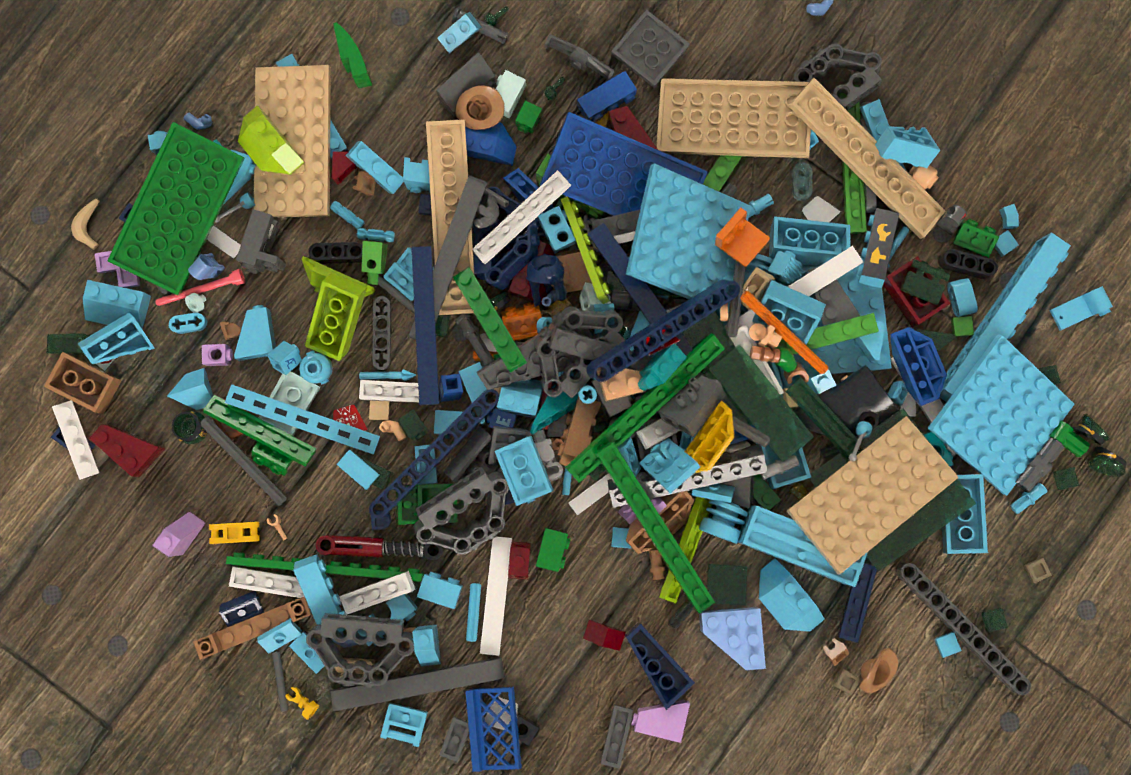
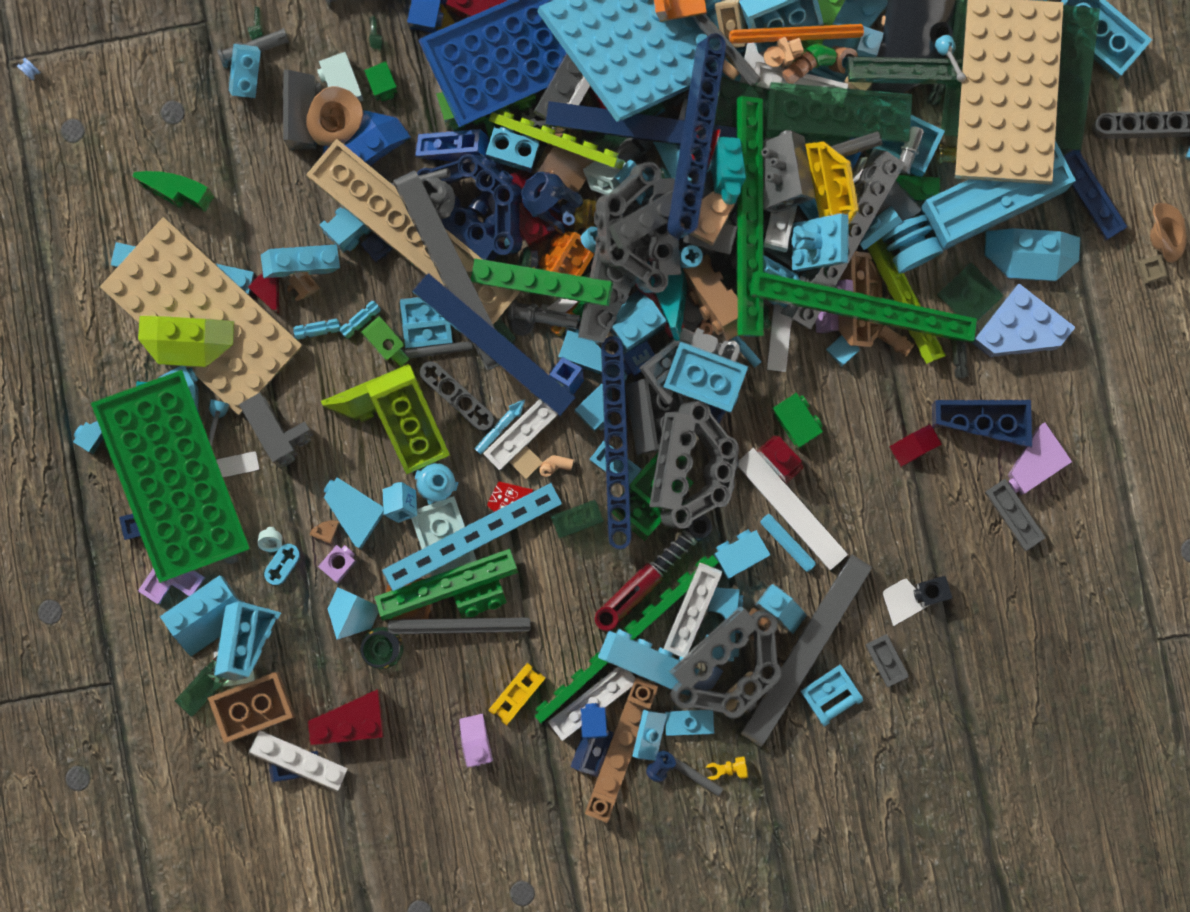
camera: 45 degrees left, 0 degrees up
tan piece [71,199,99,250] -> none
coral piece [155,269,245,306] -> none
medium blue arm [184,113,212,130] -> none
medium blue piece [188,253,225,280] -> none
light nougat hand [267,514,287,541] -> none
black beam [308,242,363,264] -> none
medium azure tile [336,450,380,490] -> none
dark blue tile [371,510,391,530] -> none
clear green brick [398,409,428,441] -> none
blue fence [465,687,521,772] -> none
white tile [472,170,571,264] -> none
tile [823,638,849,666] -> none
none -> blue brick [581,703,607,739]
none -> dark blue bush [646,751,676,783]

